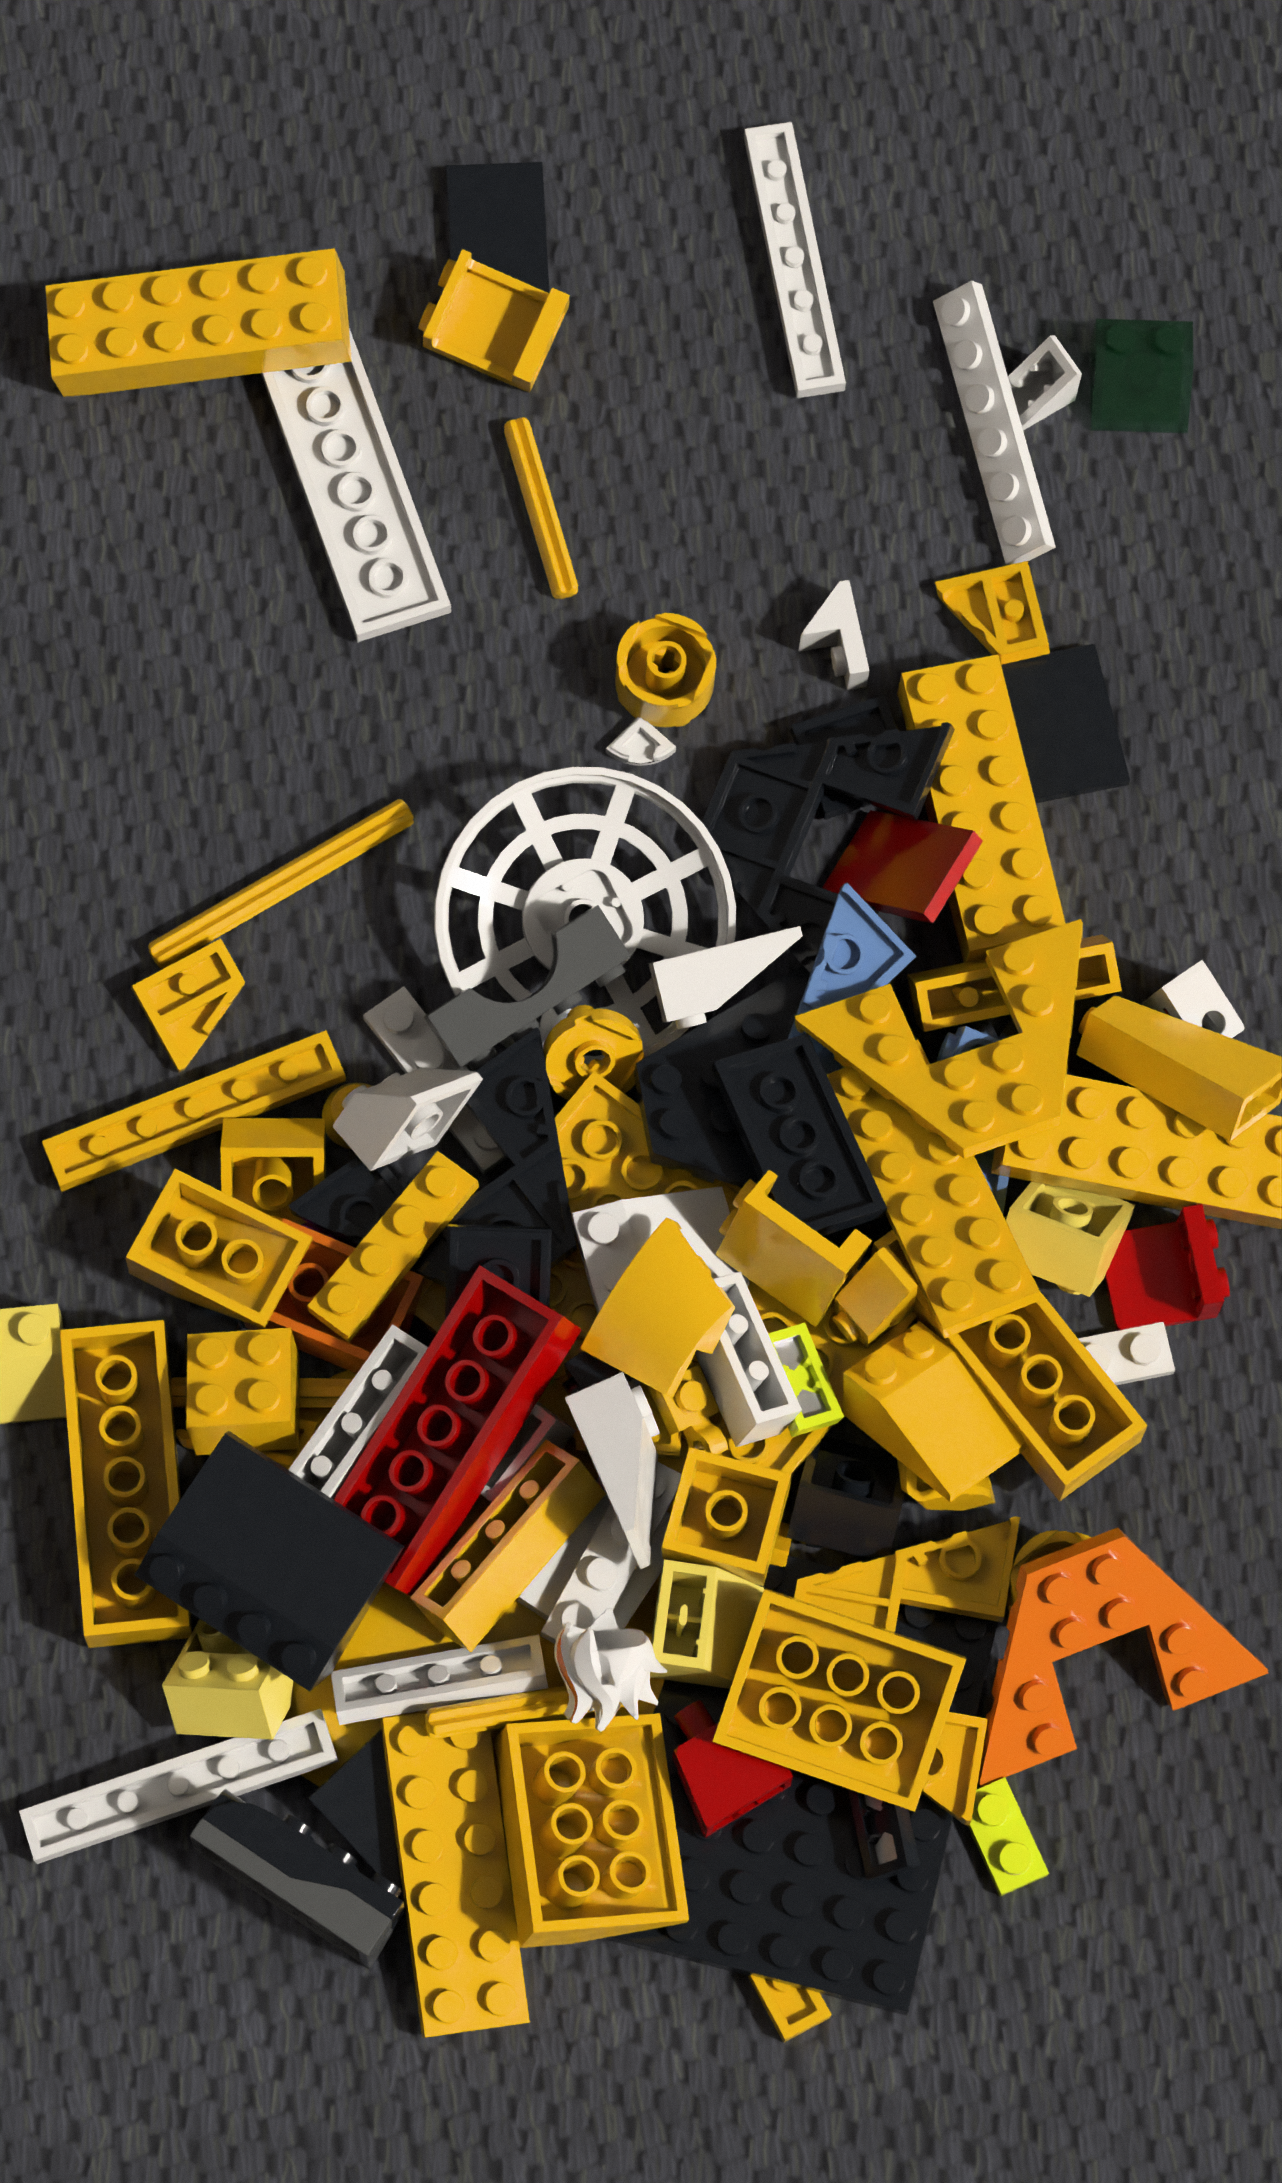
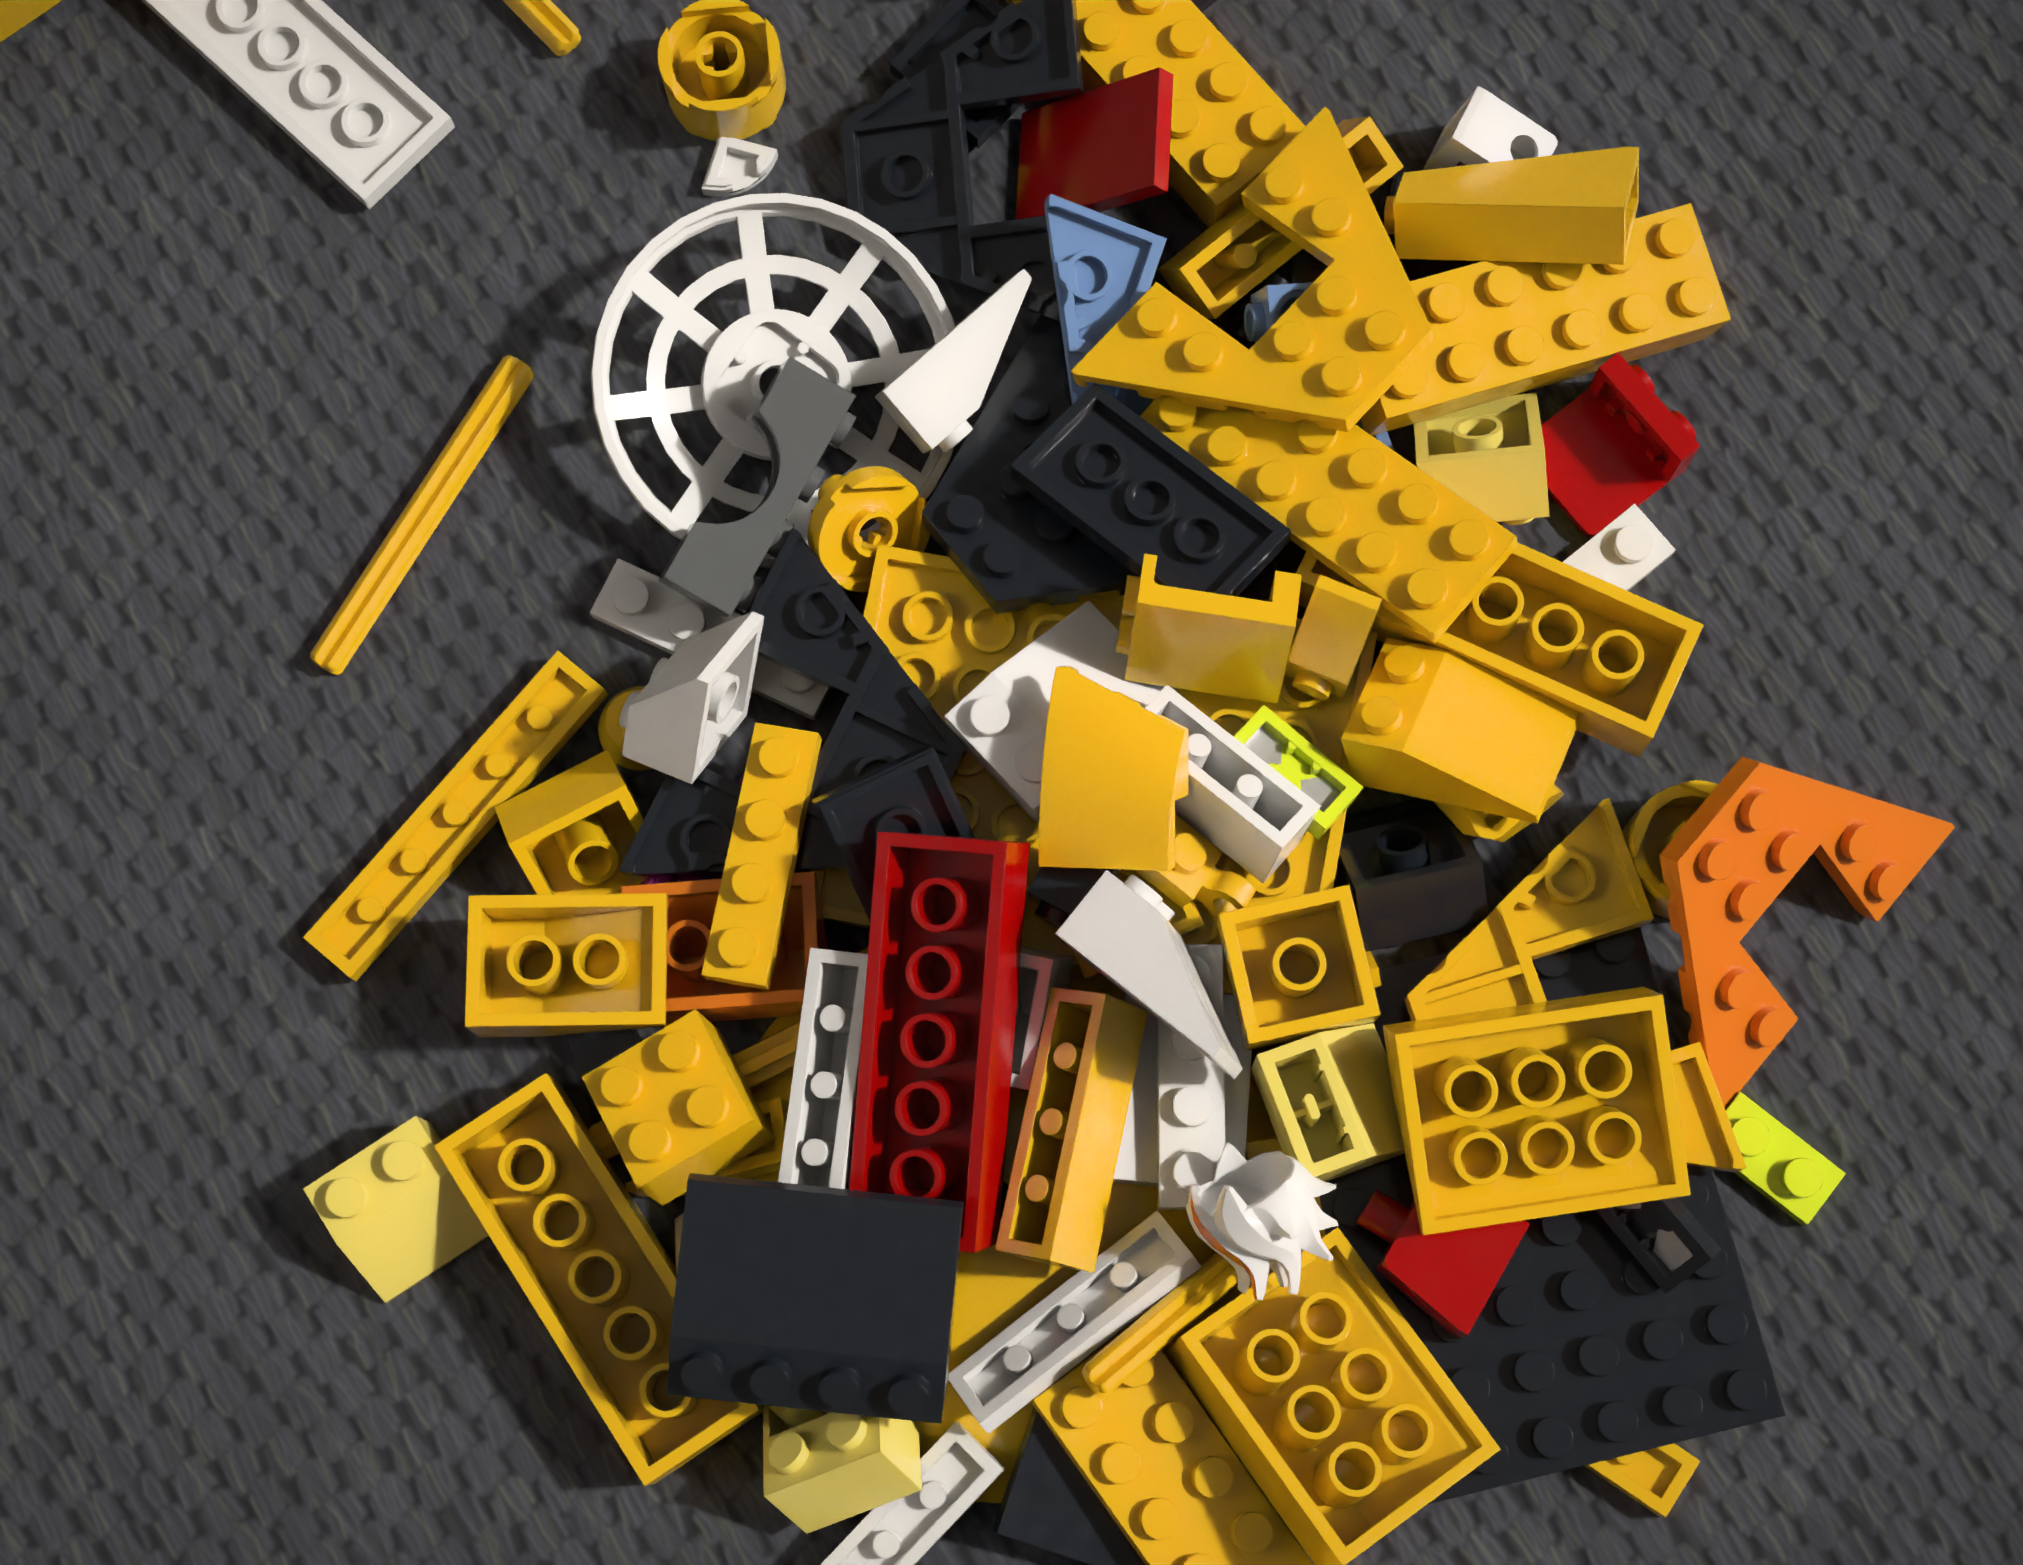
camera: 20 degrees left, 5 degrees up
yellow wing [131,938,245,1073] -> none

